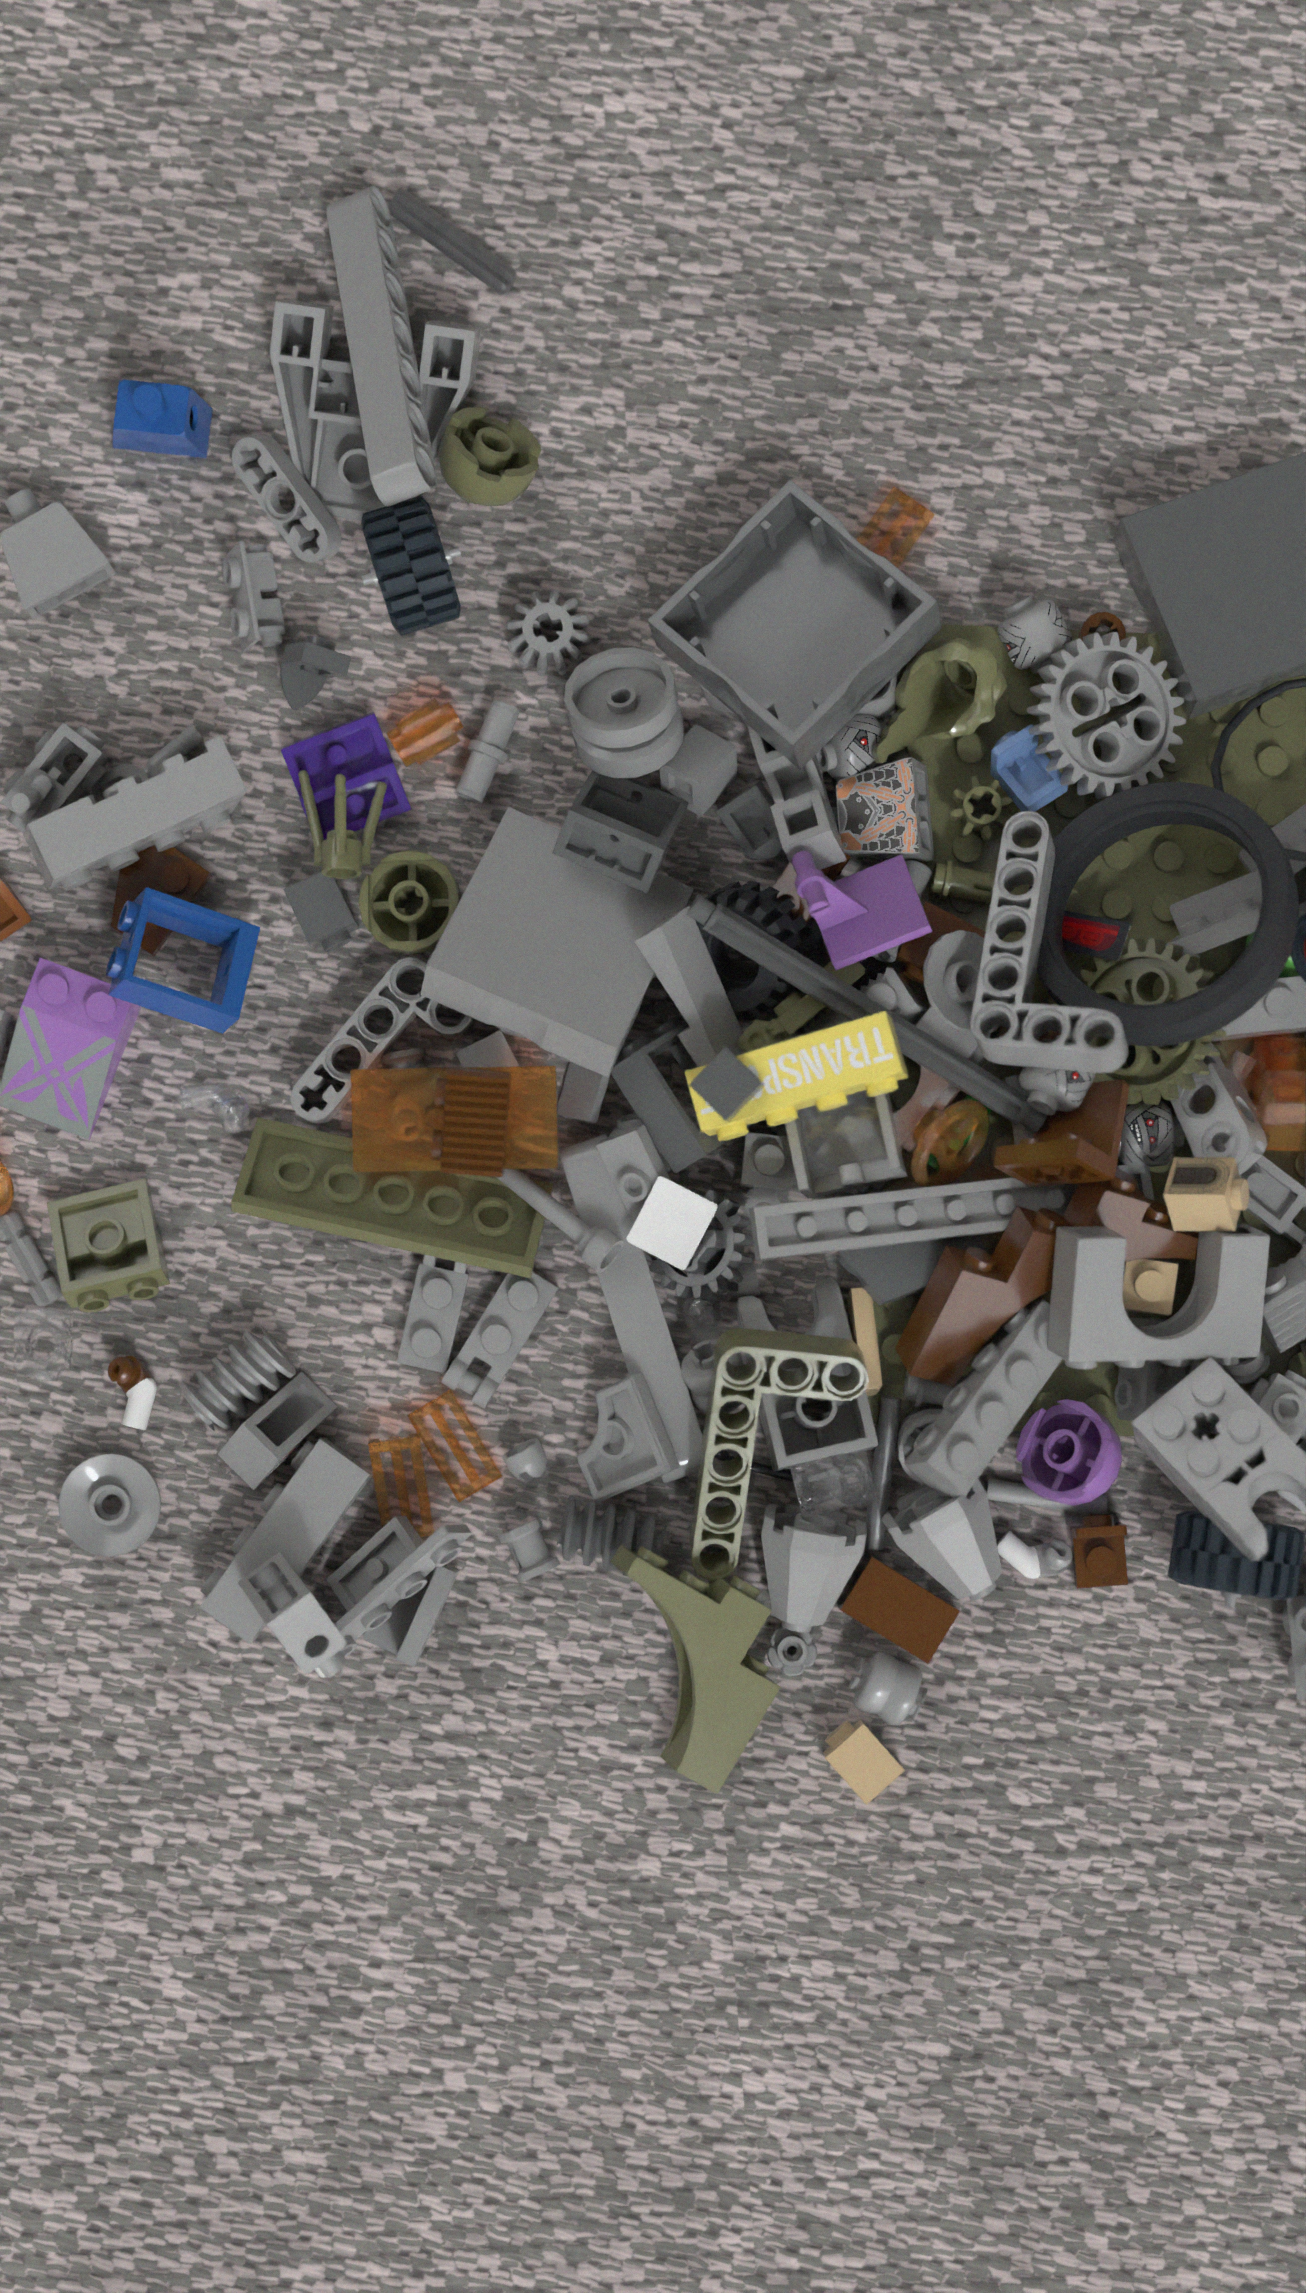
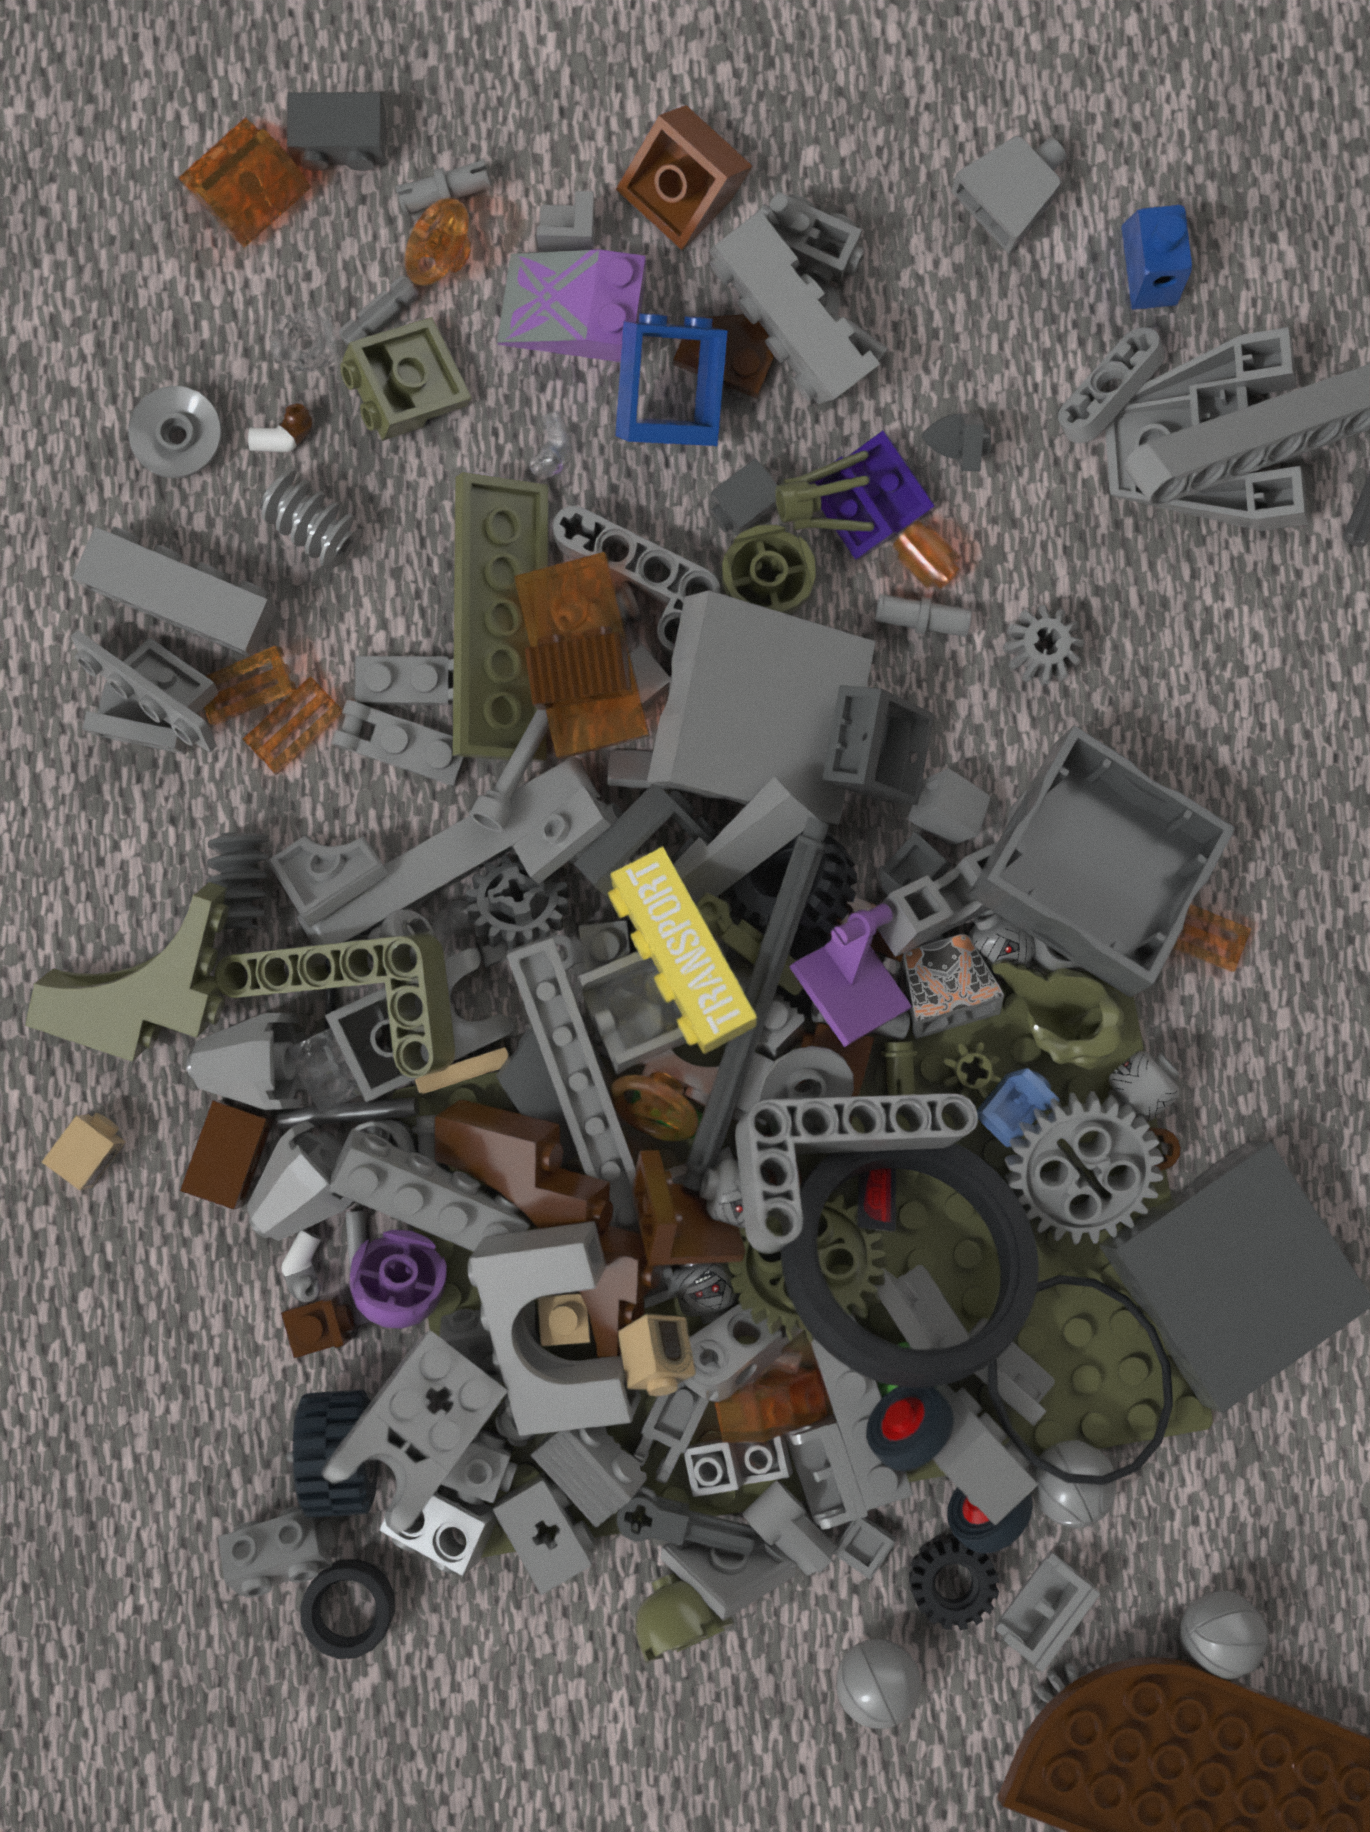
camera: 70 degrees right, 0 degrees up
light grey slope [217,1371,337,1490] -> none
light grey hinge [222,541,286,652] -> none
light grey torso [238,1551,347,1678] -> none
black wheel [361,496,461,636] -> none
olive cylinder [438,407,541,506] -> none
light grey bush [498,1517,560,1583] -> none
light grey hinge [502,1438,548,1482] -> none
light grey wheel [564,647,684,778] -> none
white sticker [626,1176,718,1270] -> none
dark grey tile [689,1047,765,1123] -> none
light grey plate [767,1627,817,1676] -> none
light grey piece [849,1651,928,1726] -> none

